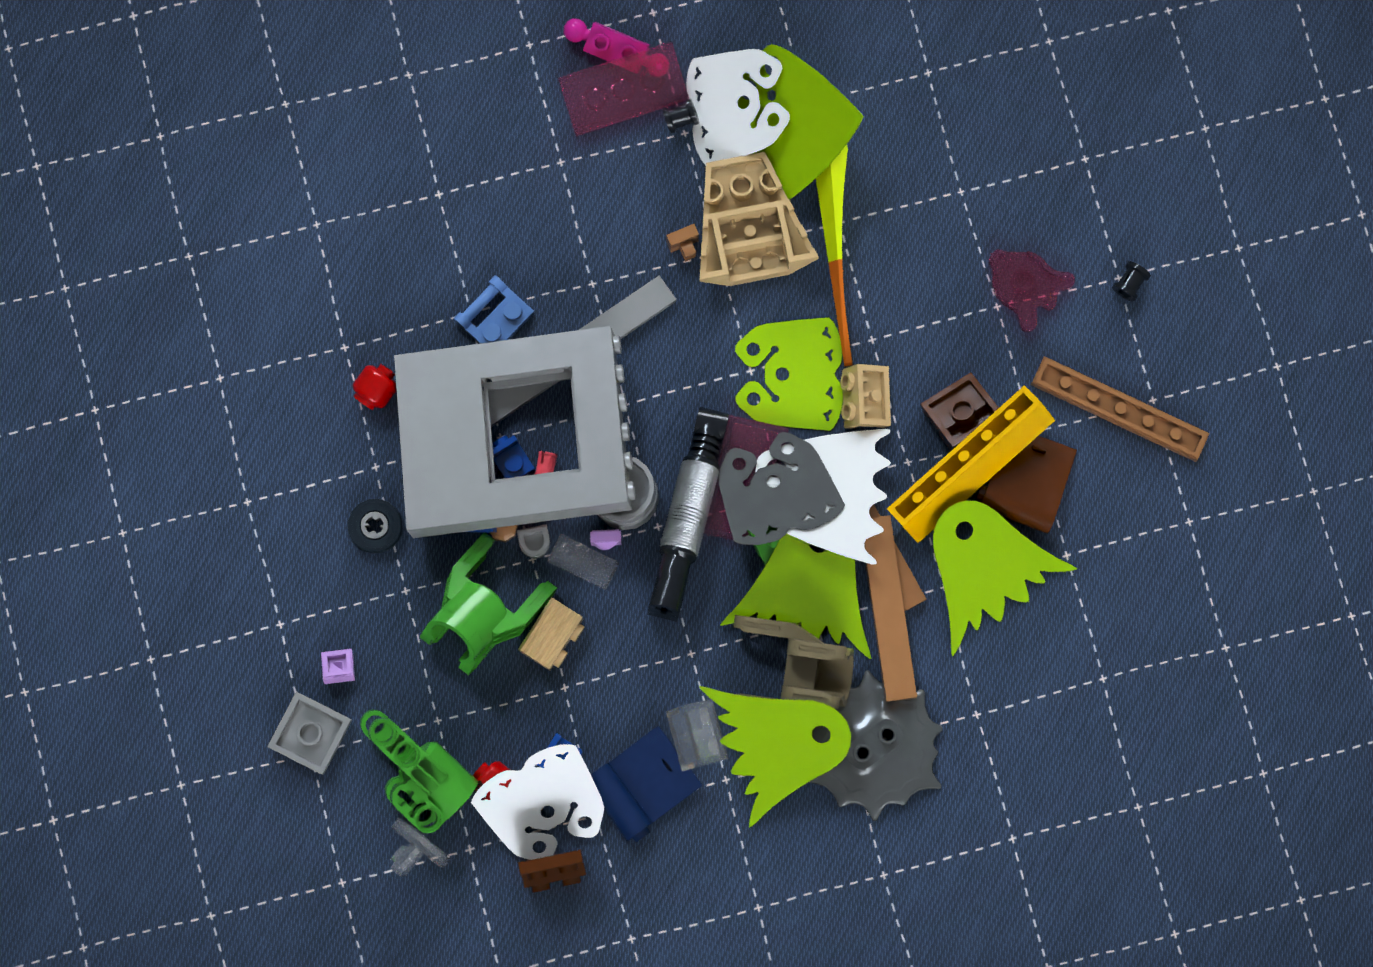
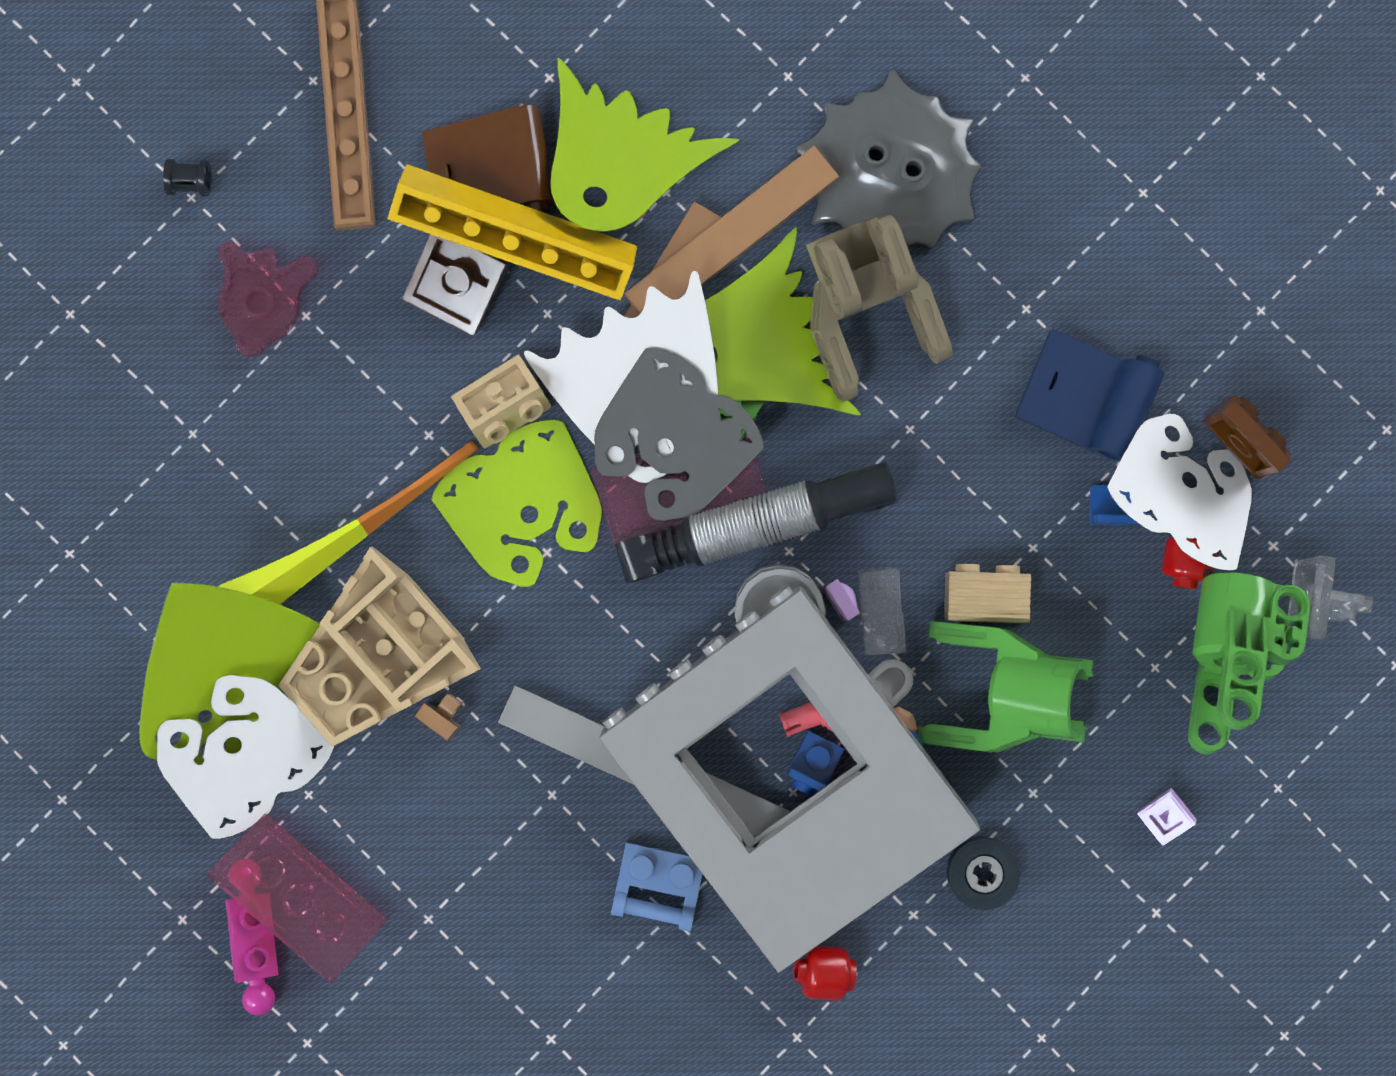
camera: 120 degrees left, 5 degrees up
light grey plate [267,692,352,775] -> none
black bush [662,98,700,134] -> none
clear brick [666,699,729,772] -> none
lime piece [699,686,851,827] -> none

